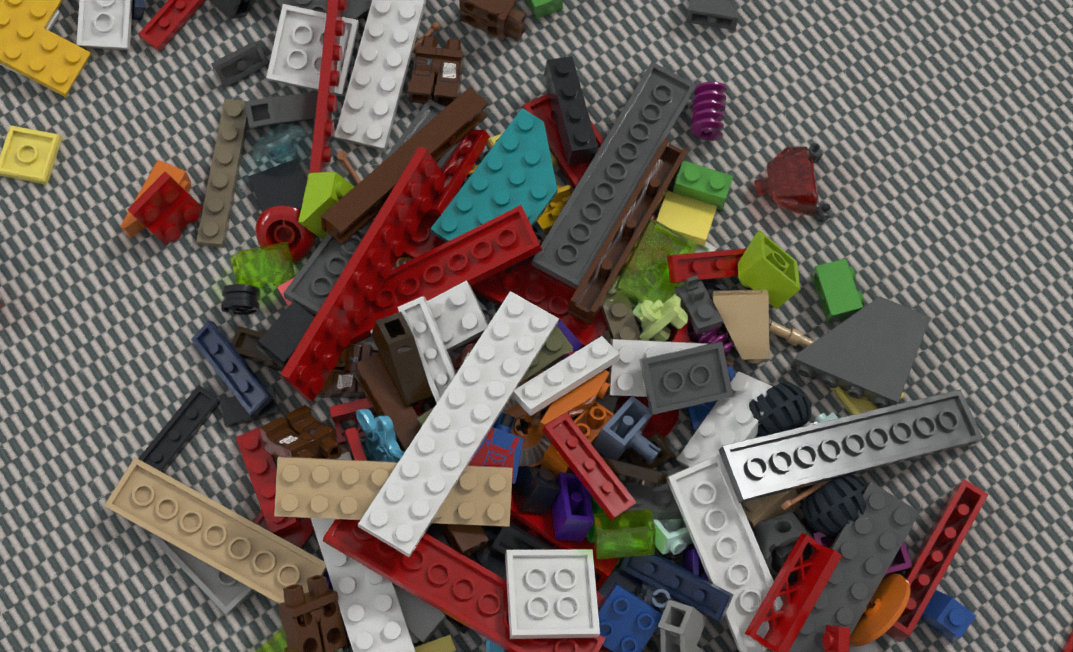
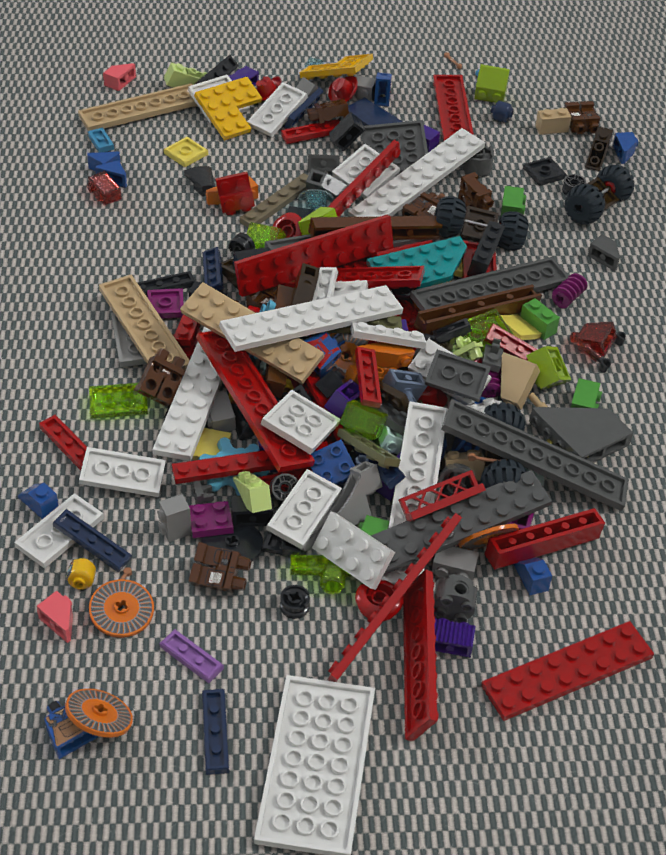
camera: 30 degrees right, 25 degrees down
none -> magenta plate [147,288,184,318]
none -> black slope [184,166,216,197]
none -> olive plate [337,428,401,469]
none -> black plate [423,318,472,344]
none -> black plate [434,196,529,251]

